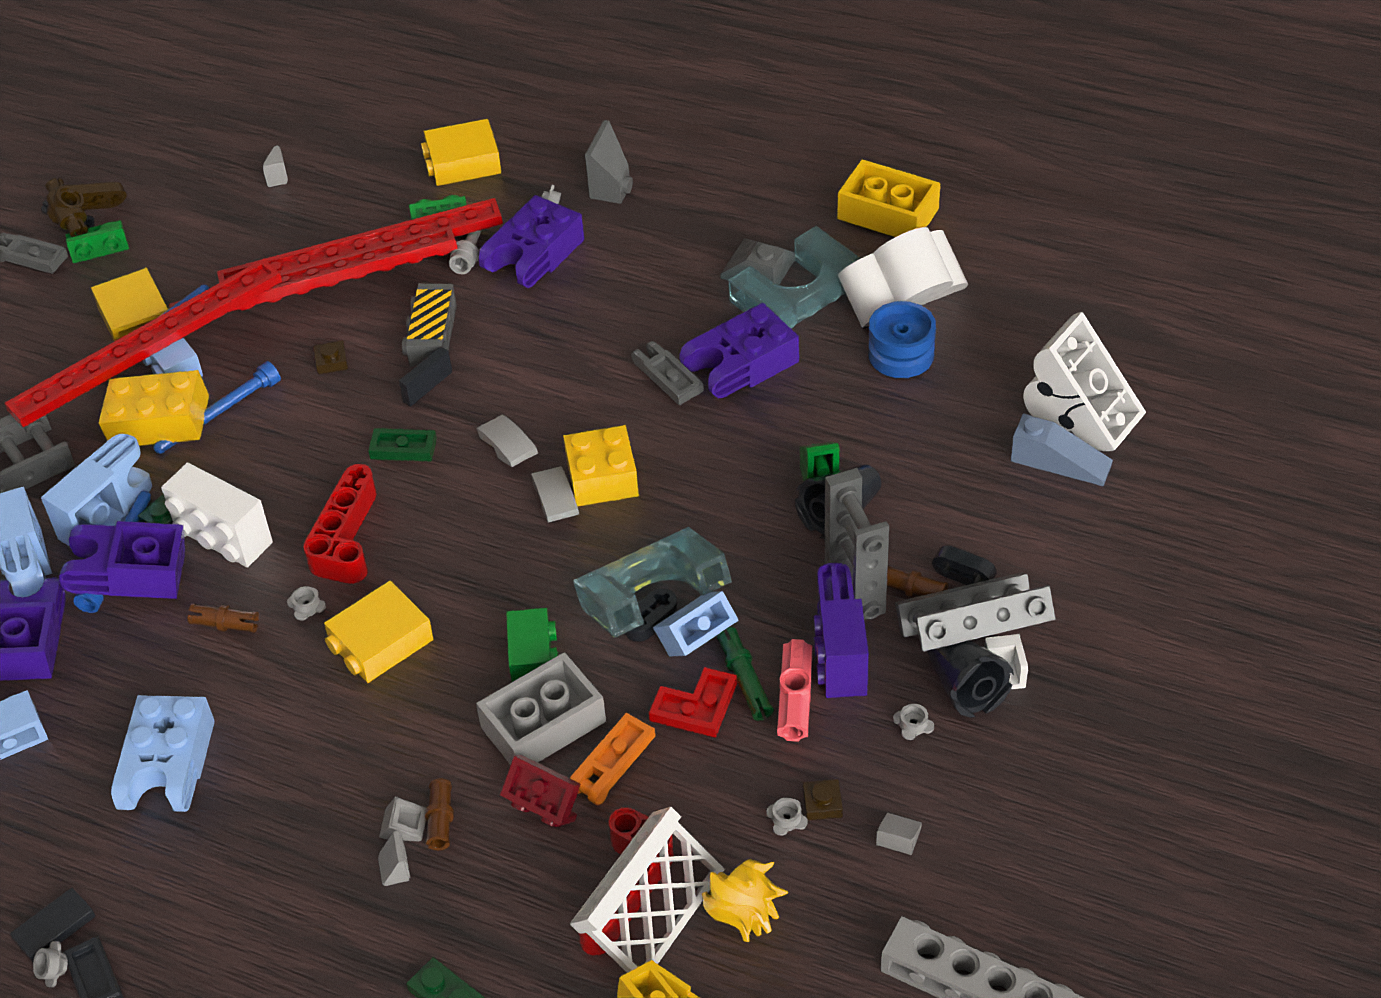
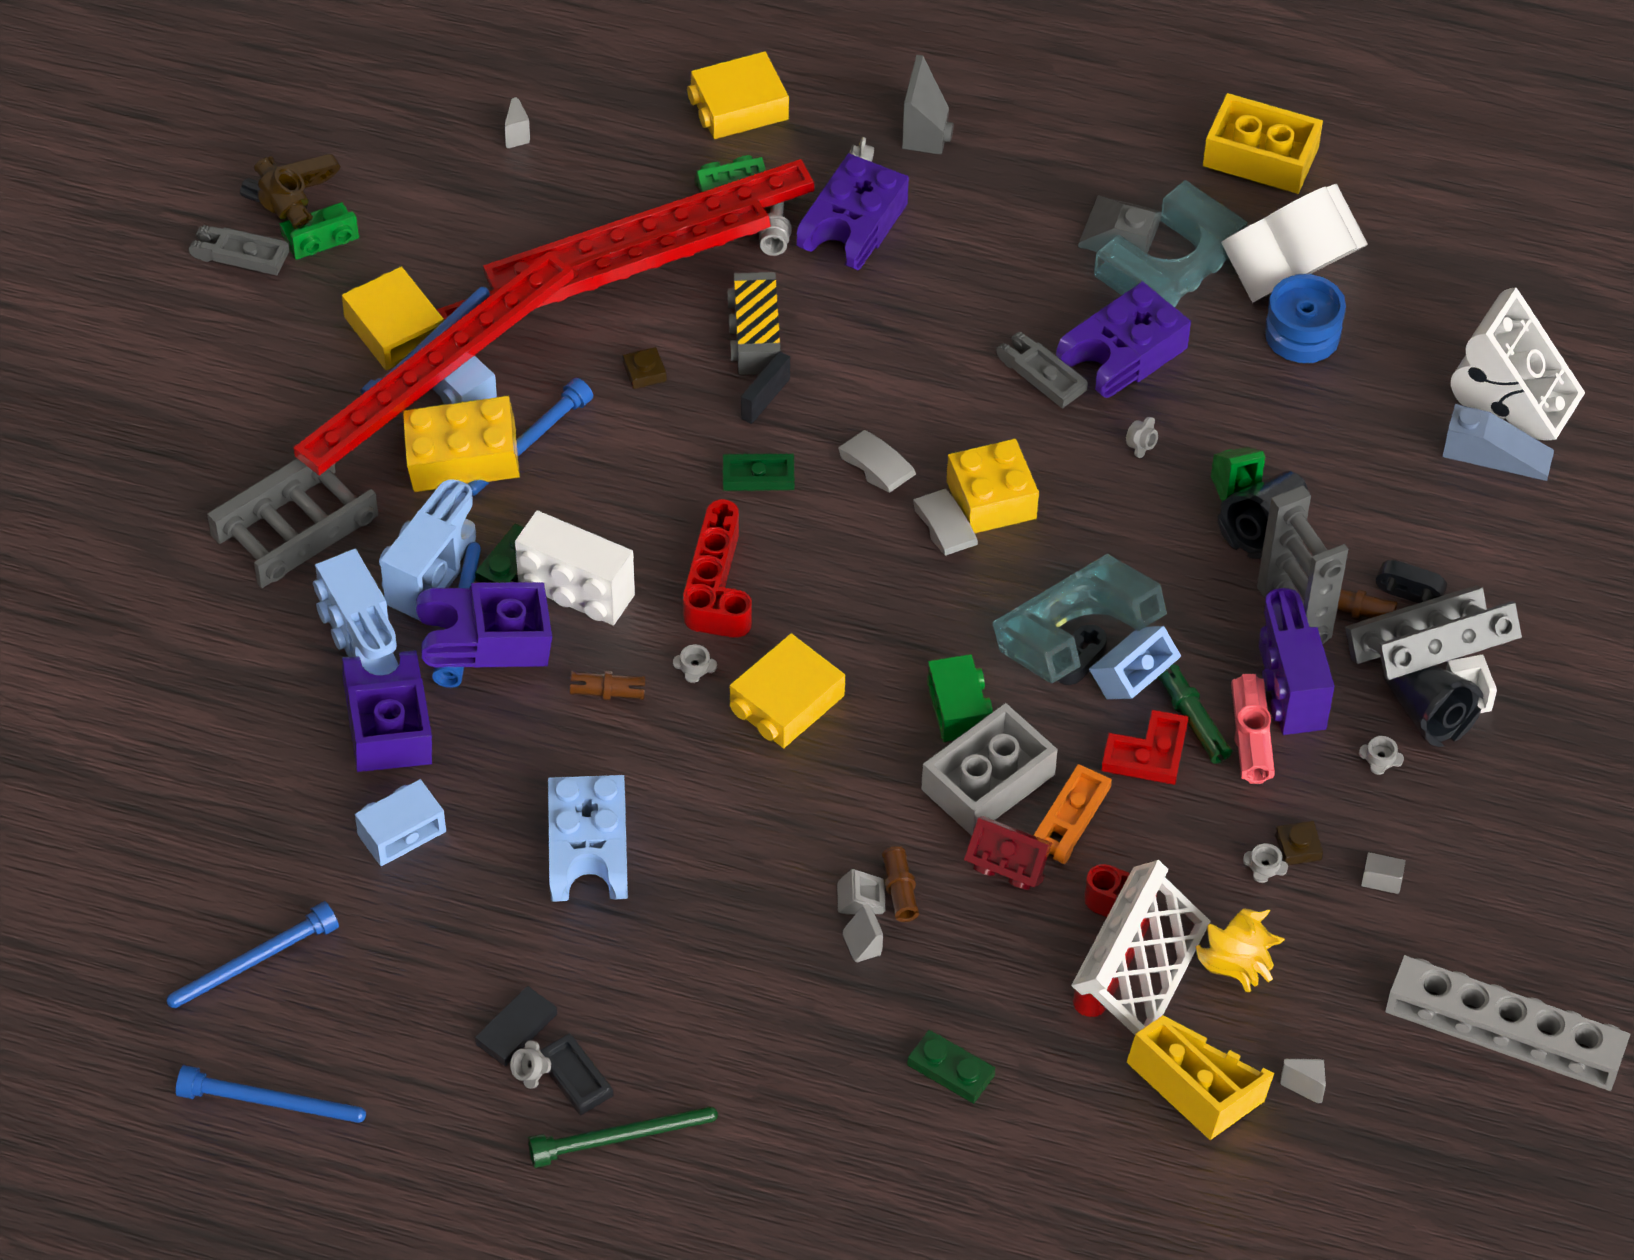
camera: 10 degrees left, 5 degrees up
none -> light grey plate [1126,417,1158,458]

